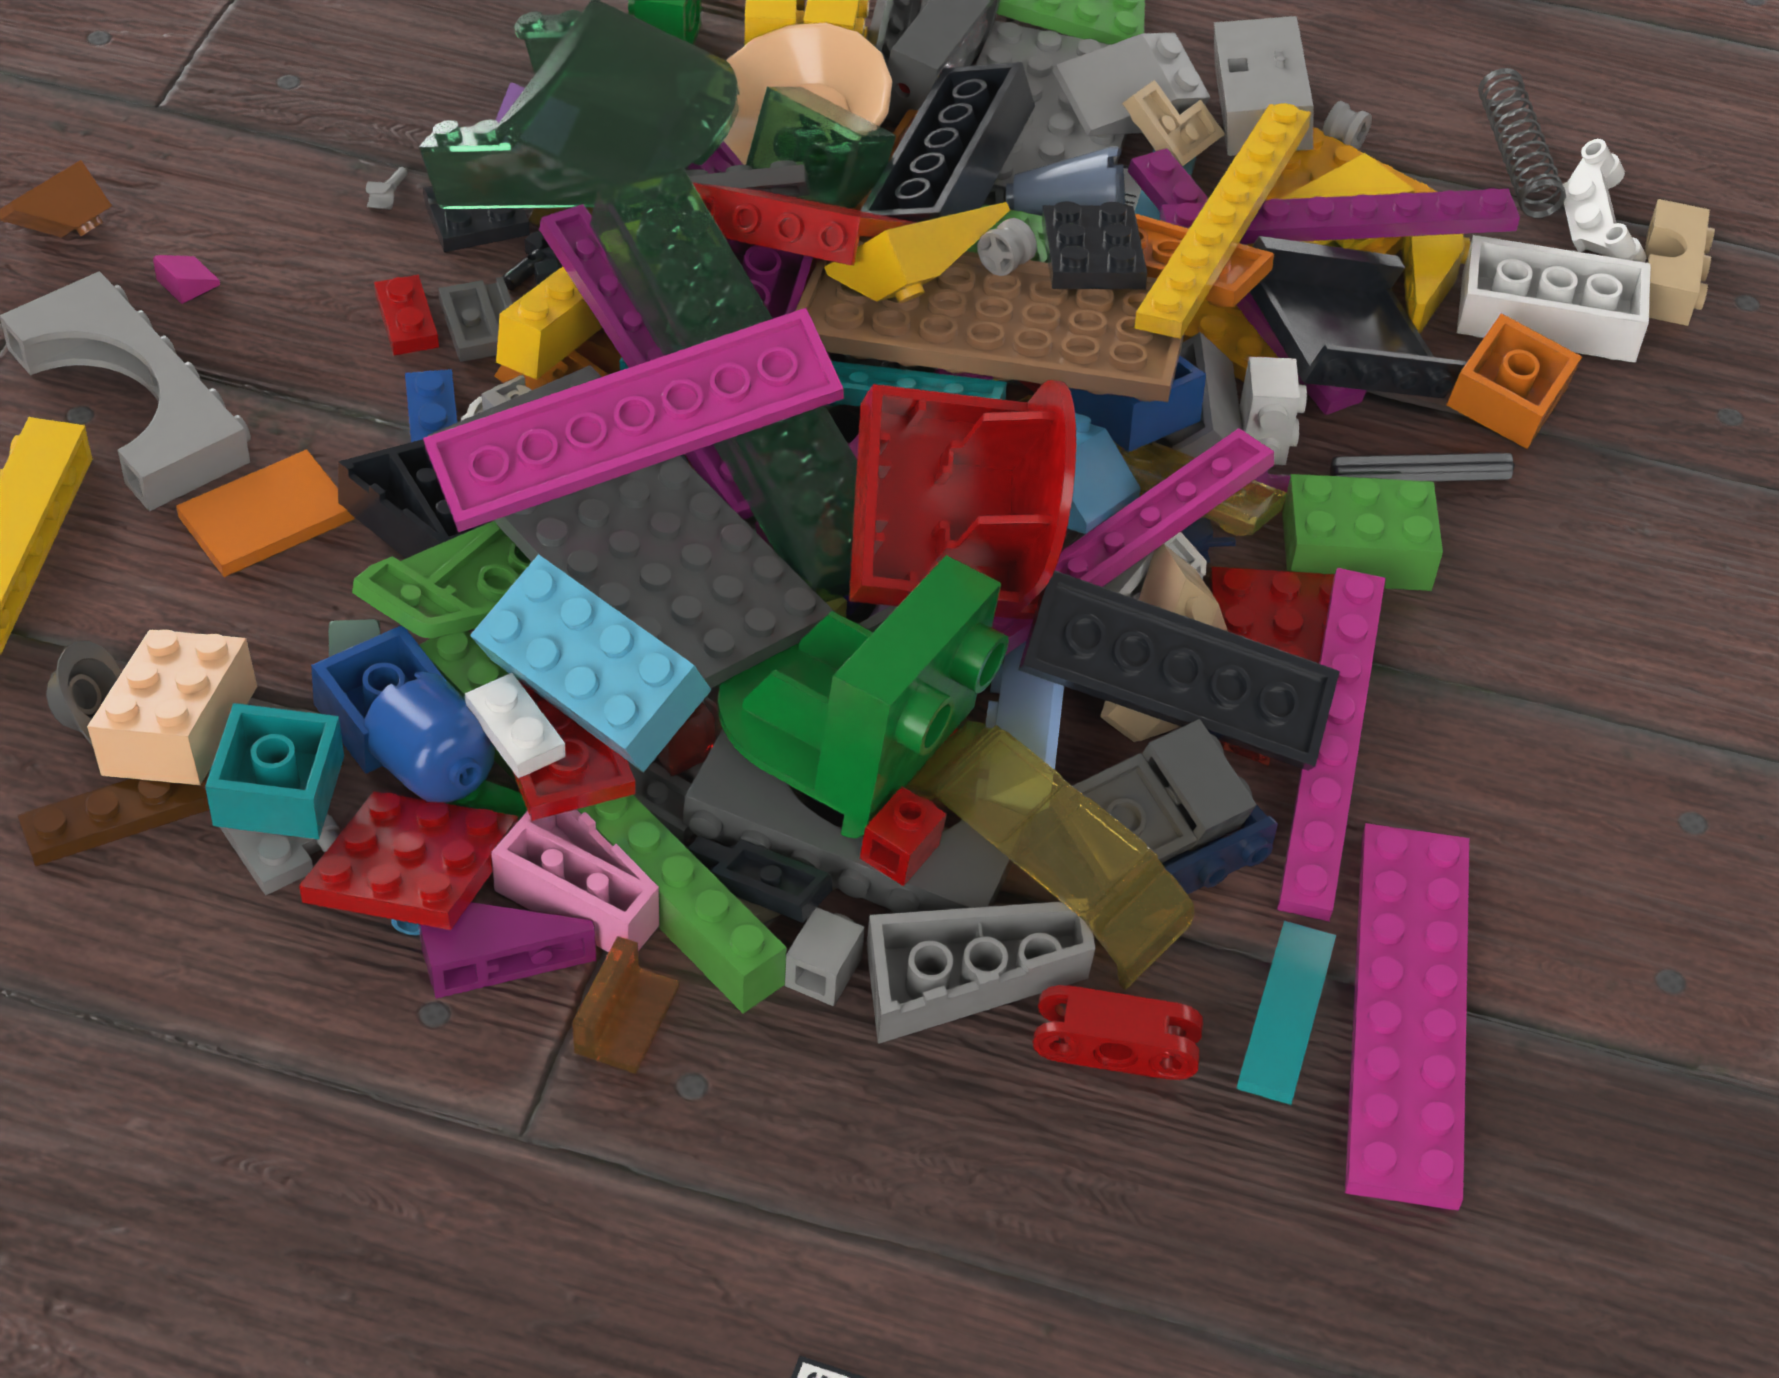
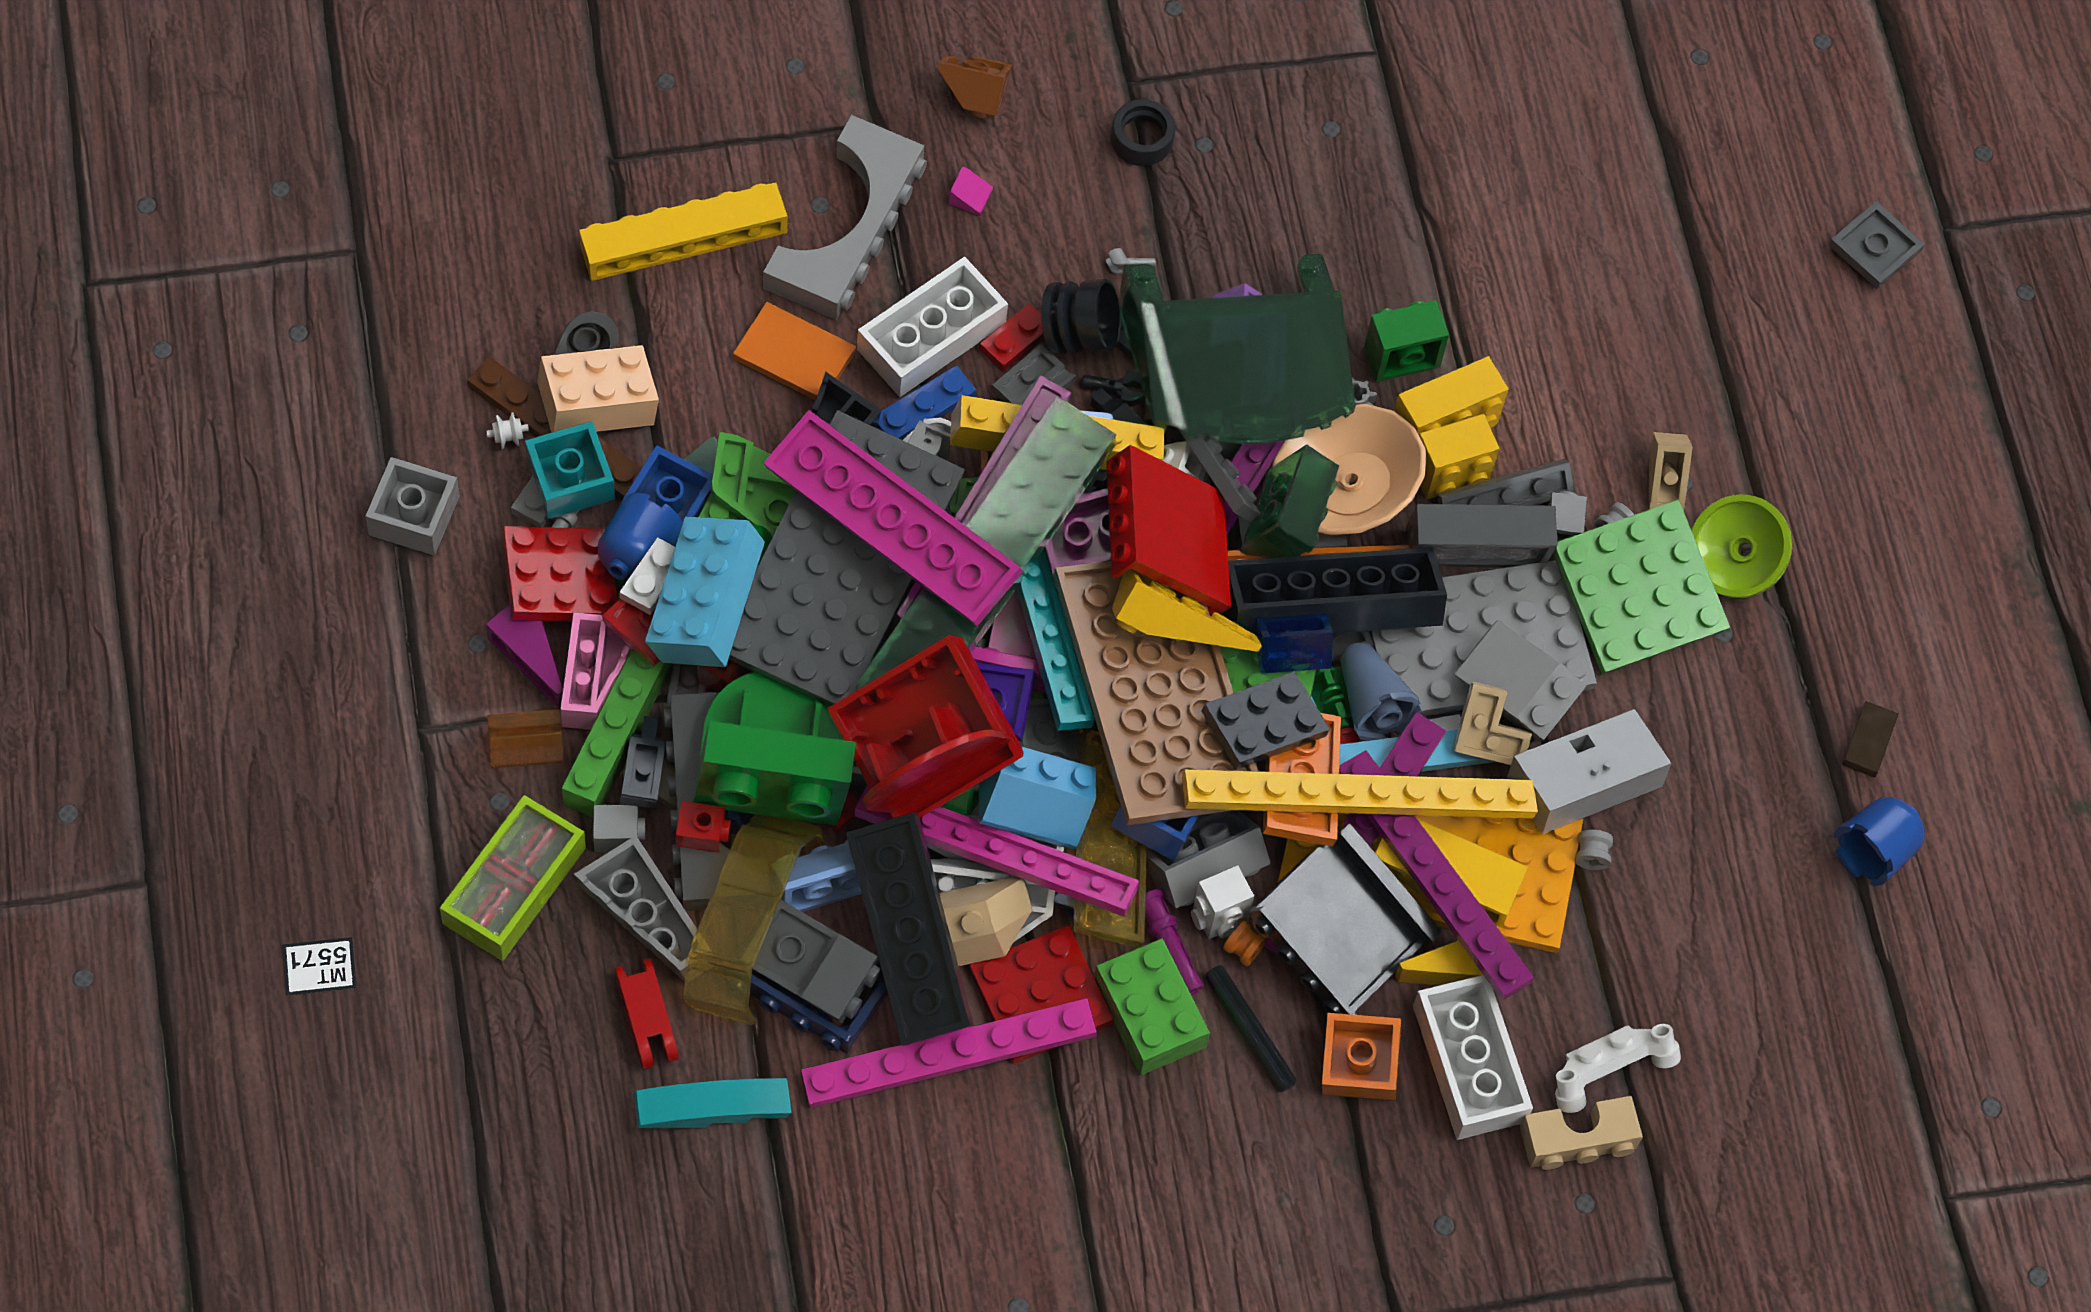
camera: 60 degrees right, 15 degrees up
light grey wheel [977,218,1037,276] -> none
dark pink plate [1345,823,1469,1211] -> none
dark grey piece [1478,68,1566,218] -> none
none -> light grey brick [365,457,460,556]
none -> brick [440,795,586,961]
none -> white wheel [486,412,529,449]
none -> white brick [857,257,1008,397]
none -> black wheel [1041,279,1121,354]
none -> black tyre [1111,99,1176,166]
none -> orange wheel [1223,921,1267,967]
none -> clear blue brick [1256,614,1333,674]

